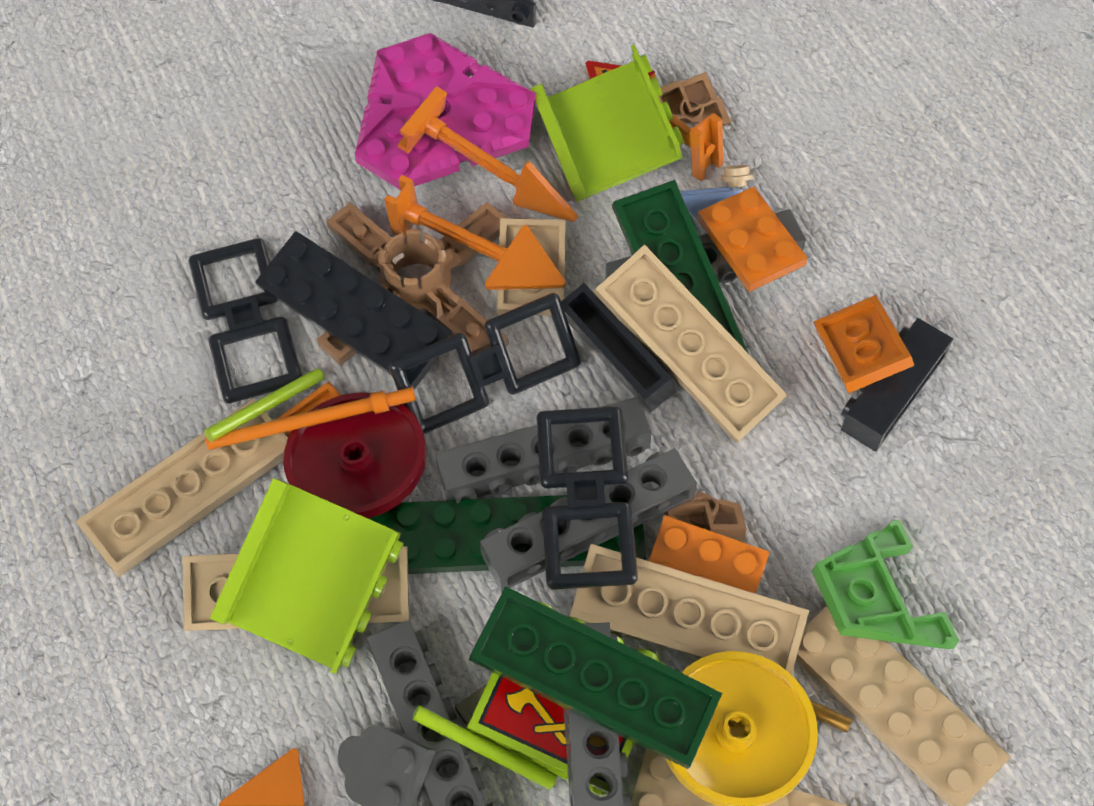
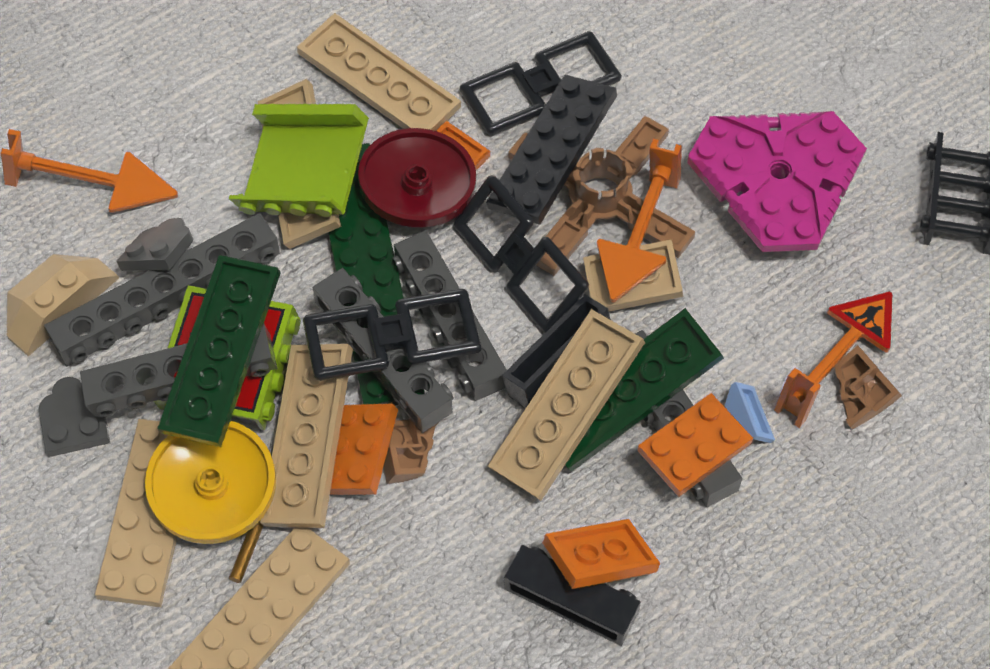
camera: 80 degrees right, 0 degrees up
lime bar [204,368,324,442] -> none
orange bar [205,387,416,450] -> none
orange piece [398,86,578,222] -> none
lime bar [412,705,557,790] -> none
lime panel [530,44,684,202] -> none
tan plate [721,165,753,187] -> none
bright green wing [812,519,960,649] -> none

